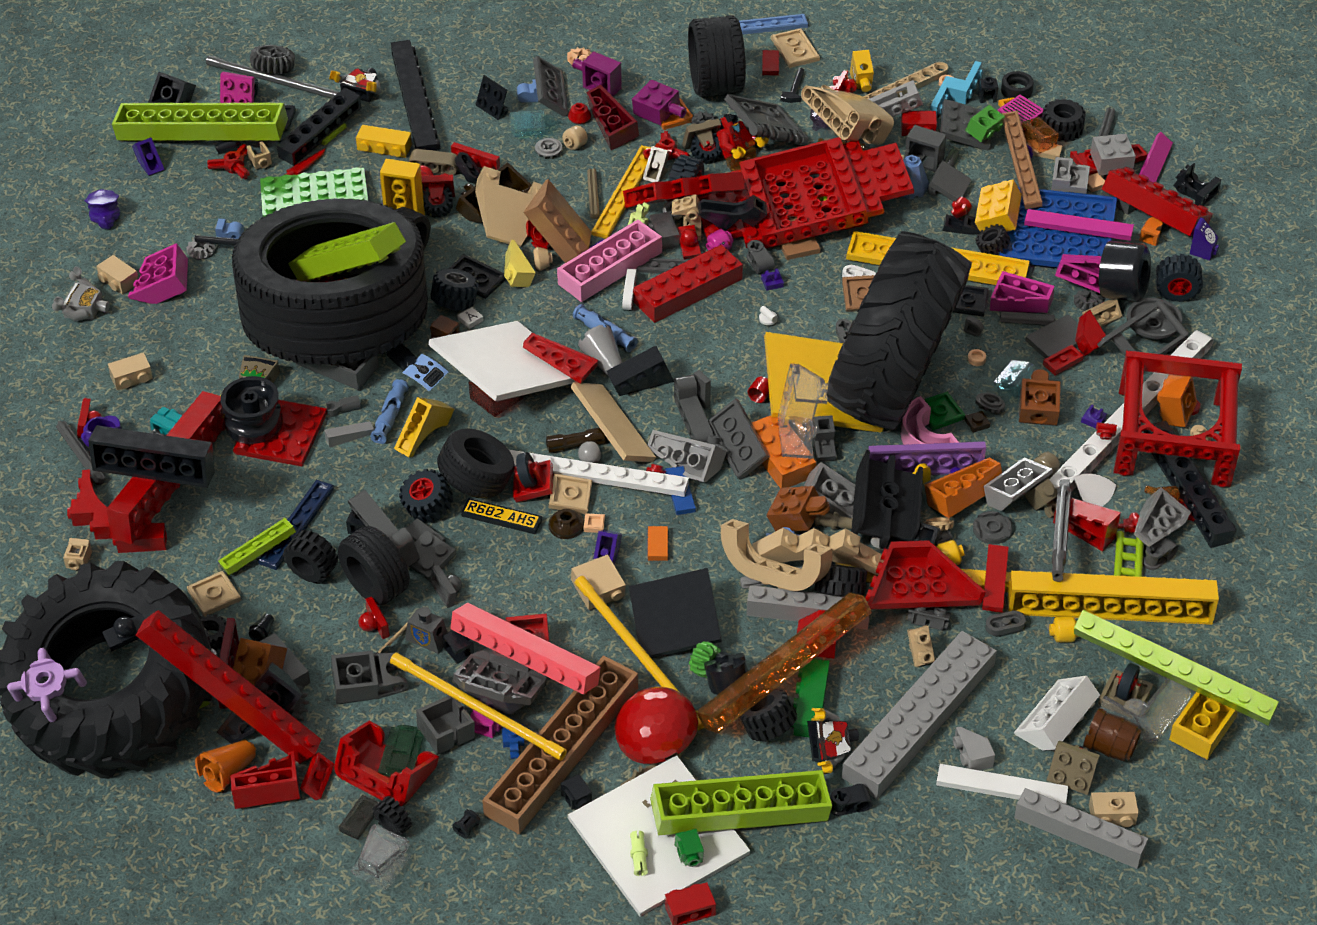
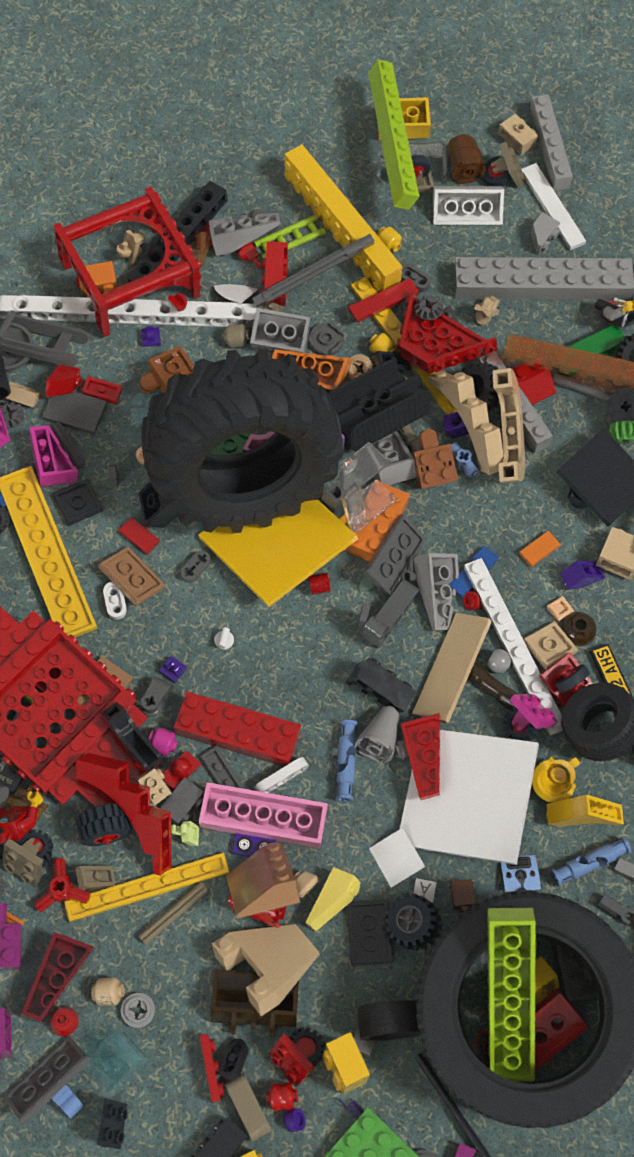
camera: 130 degrees left, 20 degrees up
none -> white sticker [369,828,425,887]
none -> dark grey gear [415,295,444,320]
none -> dark pink plate [503,694,558,741]
none -> yellow helmet [532,756,580,803]

